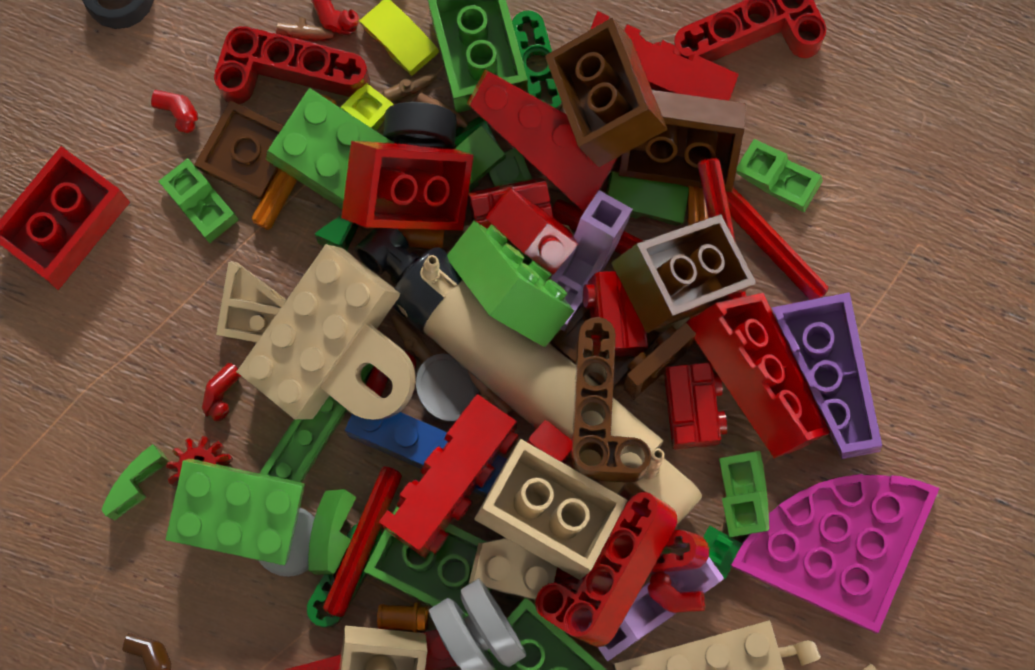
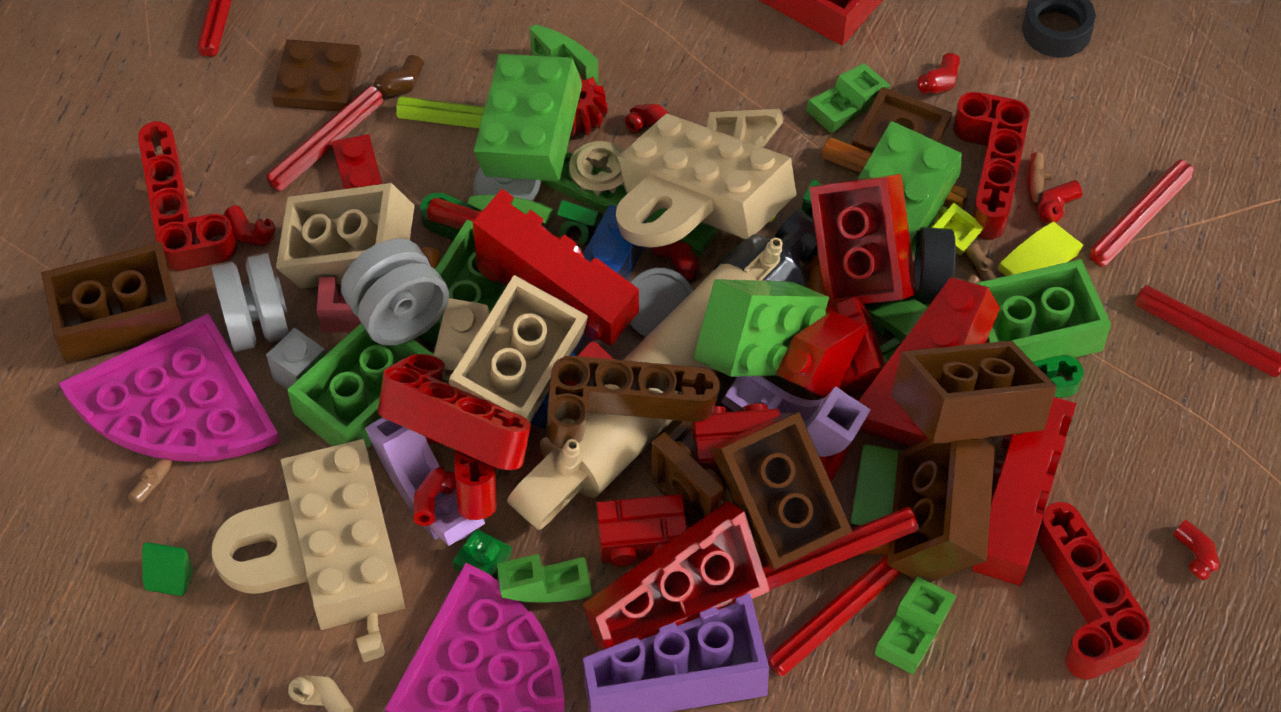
camera: 85 degrees right, 20 degrees down
none -> lime axle [396,96,485,129]
none -> green tile [557,200,604,246]
none -> tan gear [569,141,625,196]

